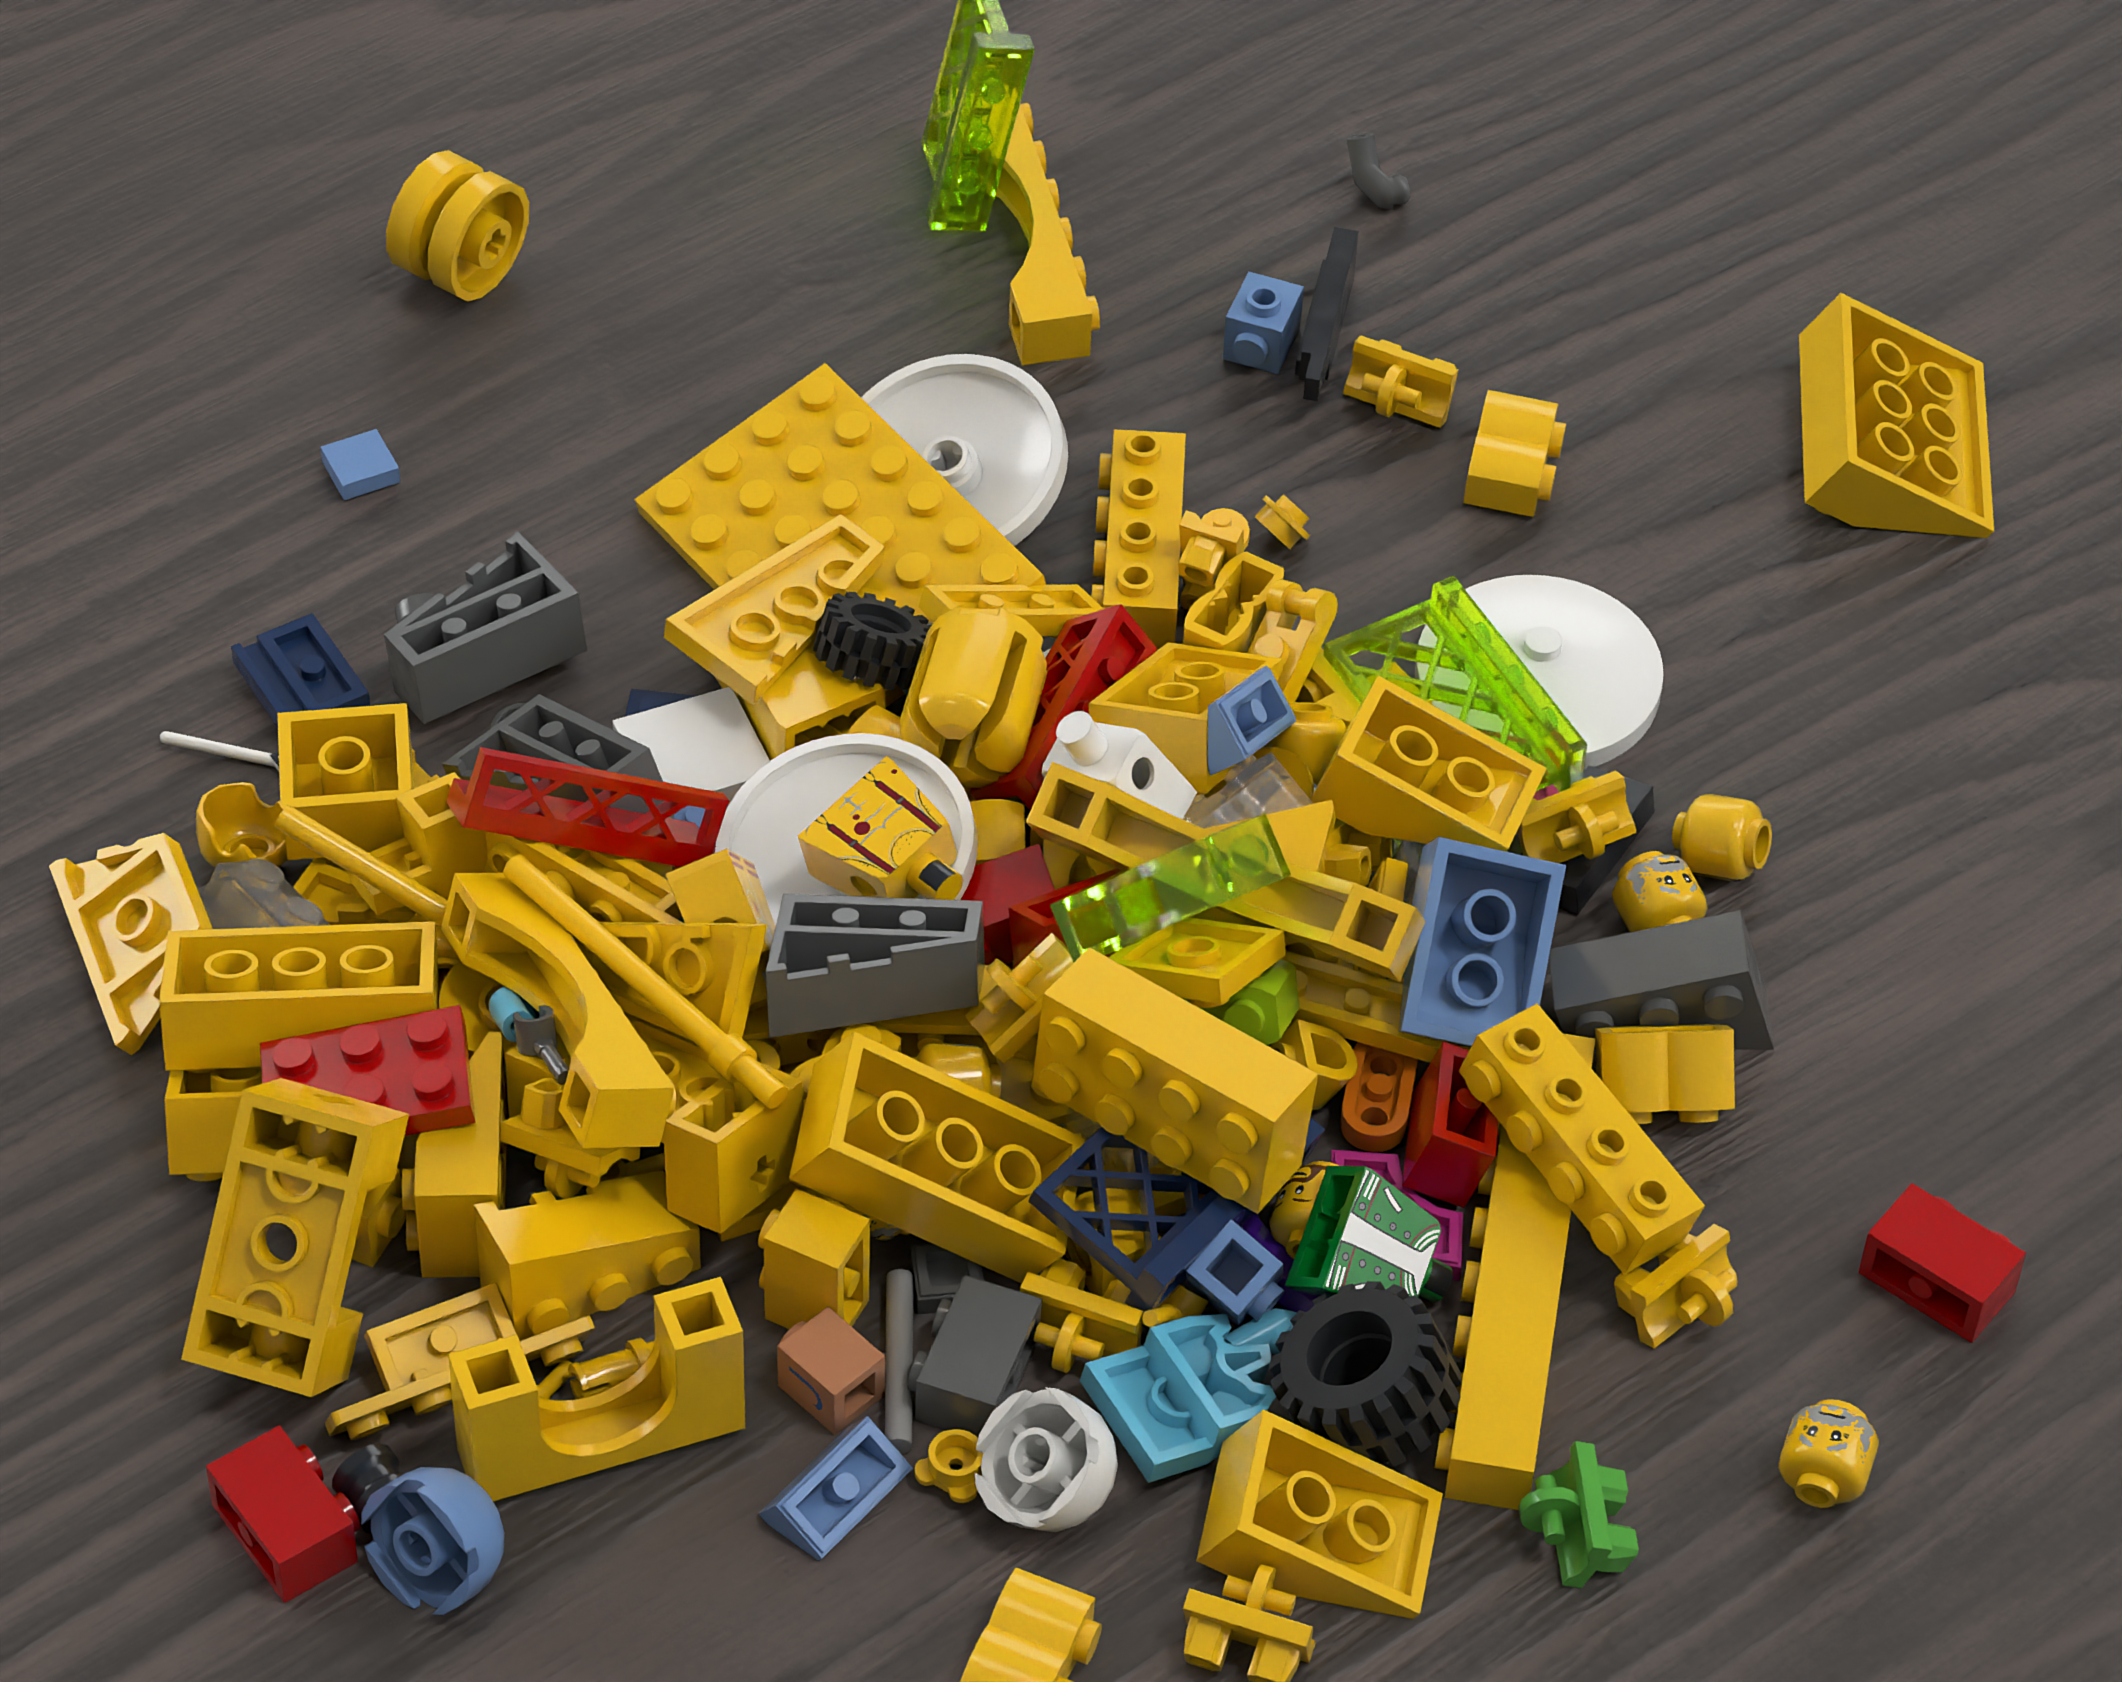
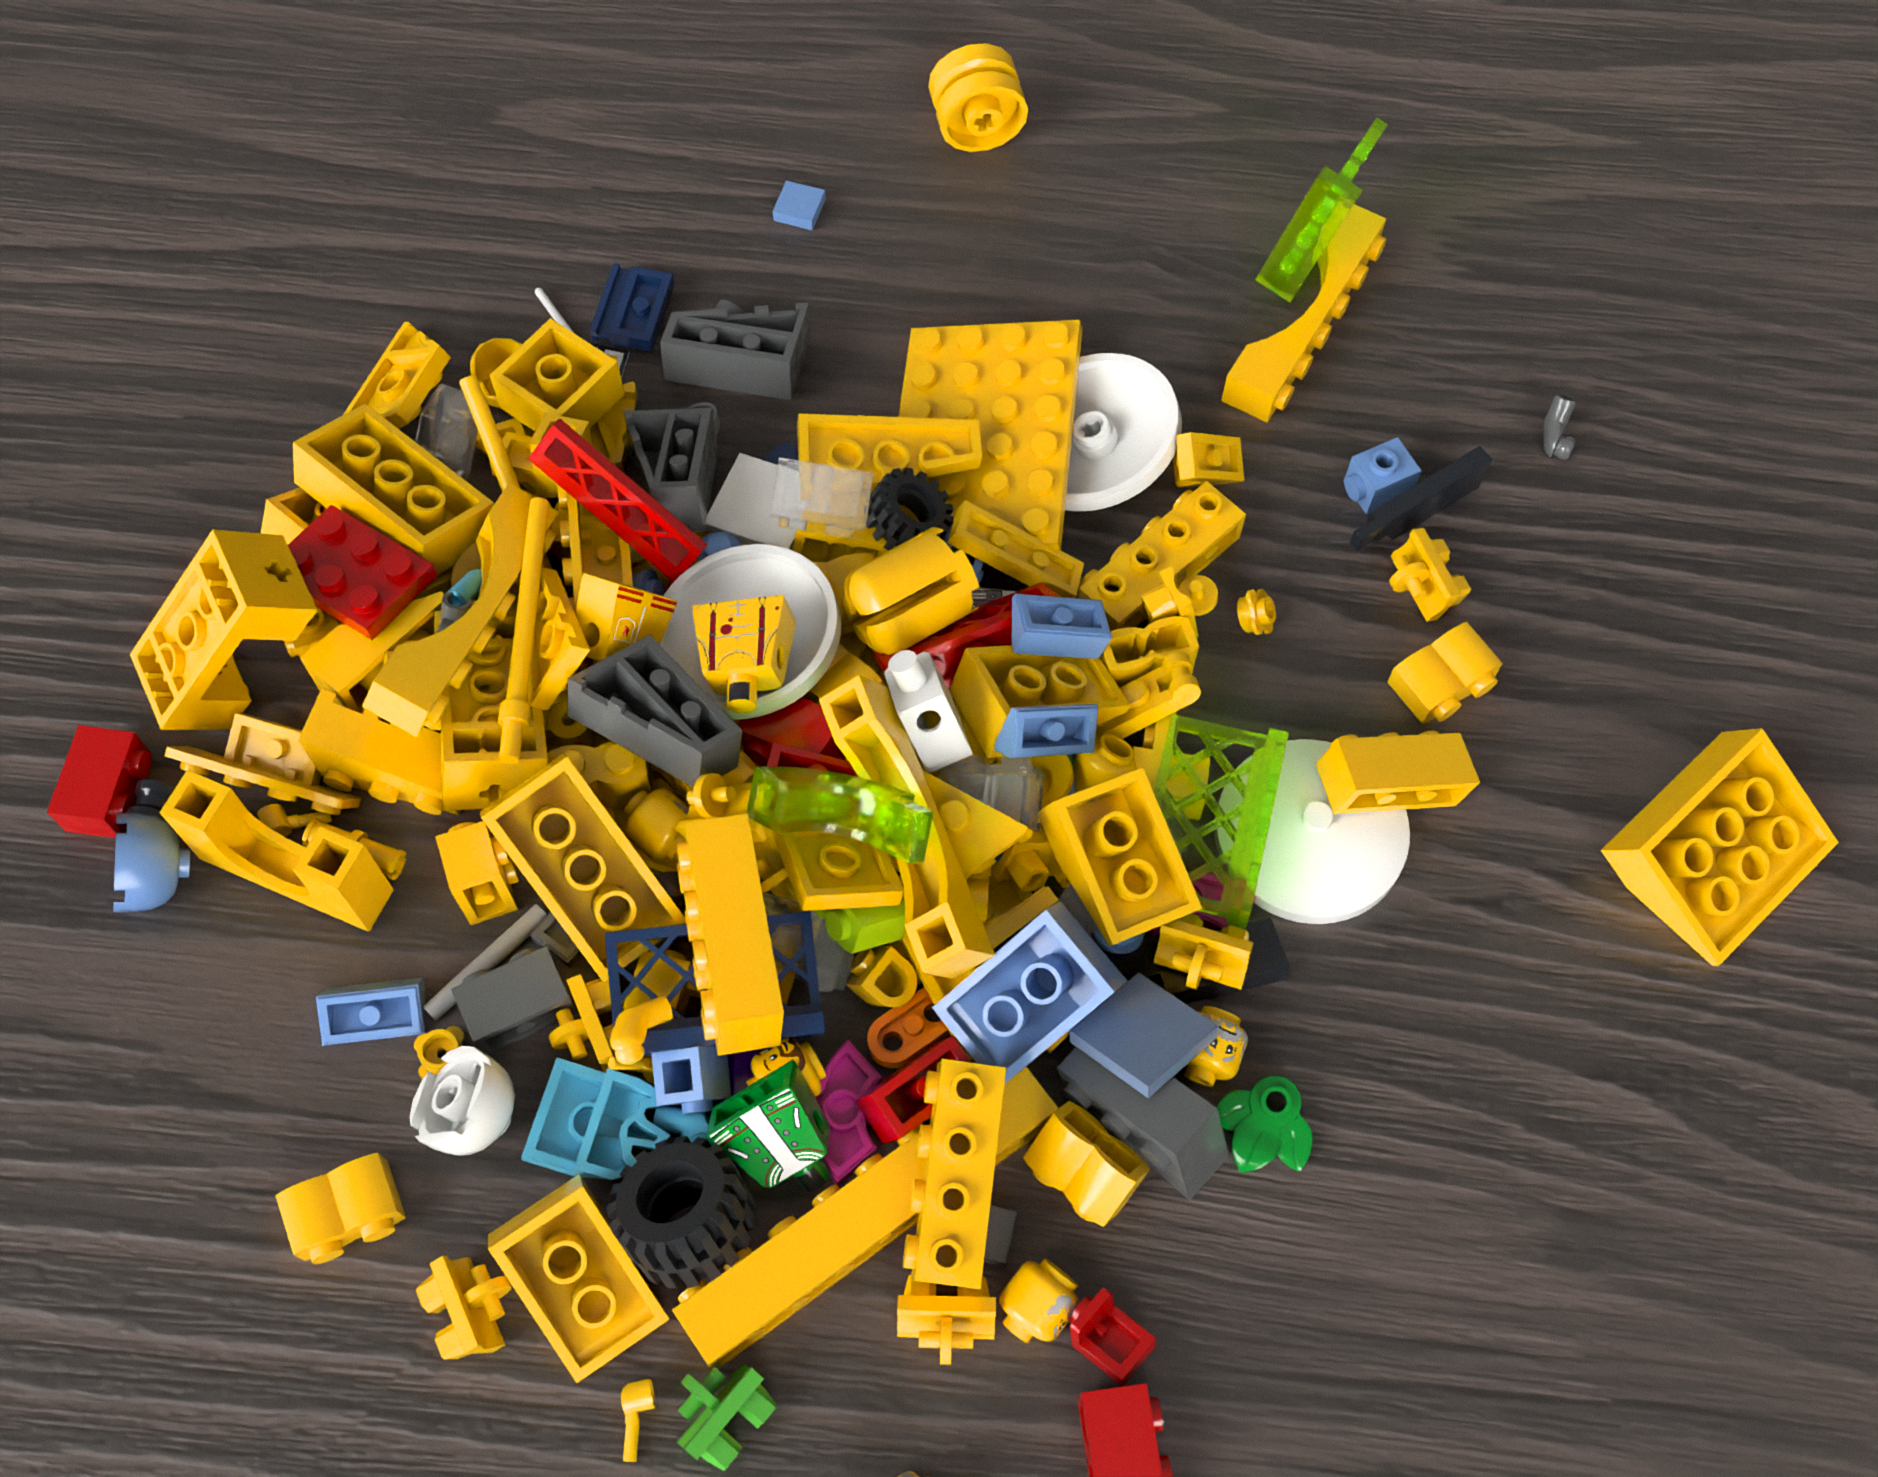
camera: 45 degrees right, 15 degrees up
nougat brick [777,1307,885,1435] -> none
yellow head [1672,794,1772,882] -> none
none -> yellow arm [610,995,673,1064]
none -> yellow hand [621,1379,656,1462]
none -> clear brick [769,457,873,539]
none -> yellow head [999,1258,1079,1343]
none -> medium blue slope [1011,594,1112,659]
none -> sand blue tile [1069,972,1218,1099]
none -> red bracket [1069,1287,1156,1387]
none -> yellow slope [1173,432,1244,488]
none -> green plate [1216,1076,1313,1173]
none -> yellow brick [1315,730,1480,814]

